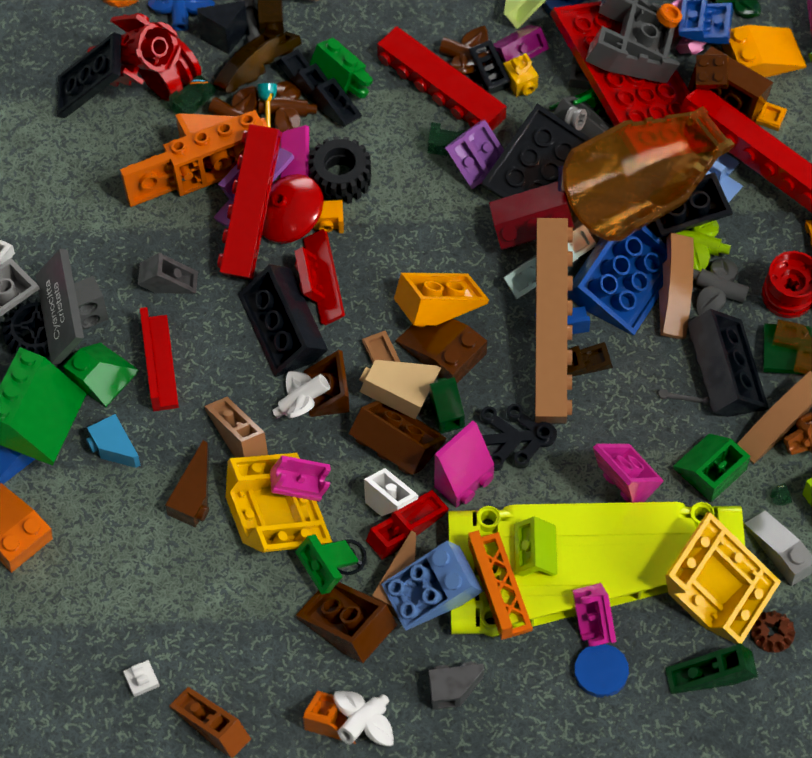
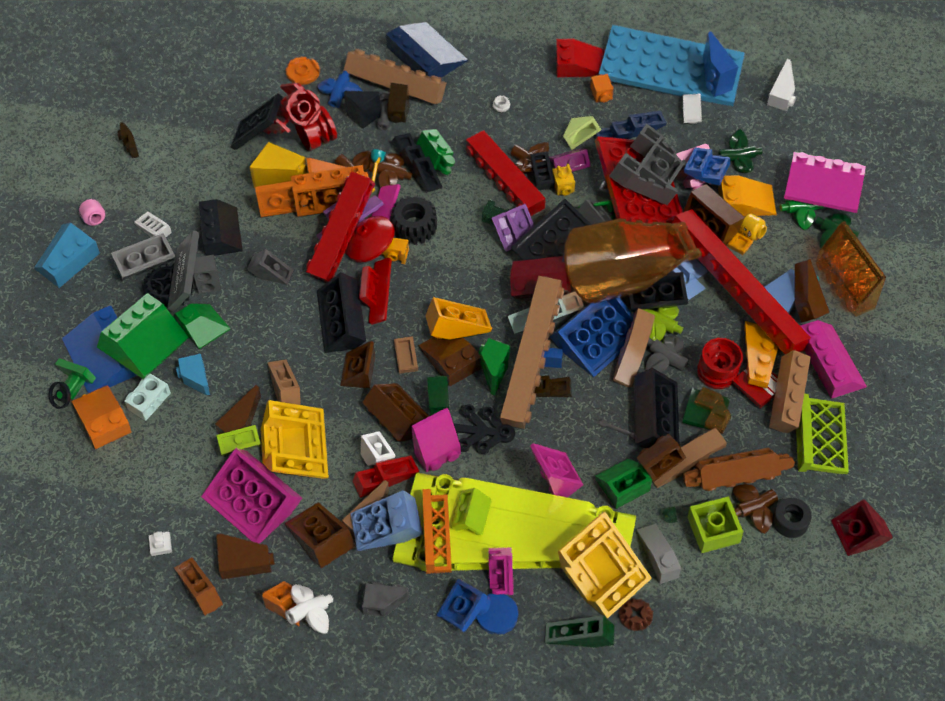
camera: 15 degrees right, 5 degrees down
red fence [140,307,179,411] -> none
clear green leg [169,75,216,114] -> none
dark brown slope [213,31,302,93] -> none
dark pink hinge [270,455,331,502] -> none
white plant [273,371,330,418] -> none
green piece [295,535,367,595] -> none
tan slope [359,360,441,419] -> none
light grey bush [565,106,587,130] -> none
orange tile [657,4,682,28] -> none
reddish brown piece [696,54,729,89] -> none
none -> light aqua brick [125,374,171,421]
none -> black slope [199,199,243,256]
none -> dark pink slope [201,448,302,543]
none -> lime panel [216,425,261,456]
none -> reddish brown slope [217,533,275,579]
none -> yellow slope [250,142,308,188]
none -> blue slope [437,579,491,632]
none -> green slope [479,338,510,396]
none -> reddish brown slope [636,434,686,482]
none -> yellow head [739,214,767,241]

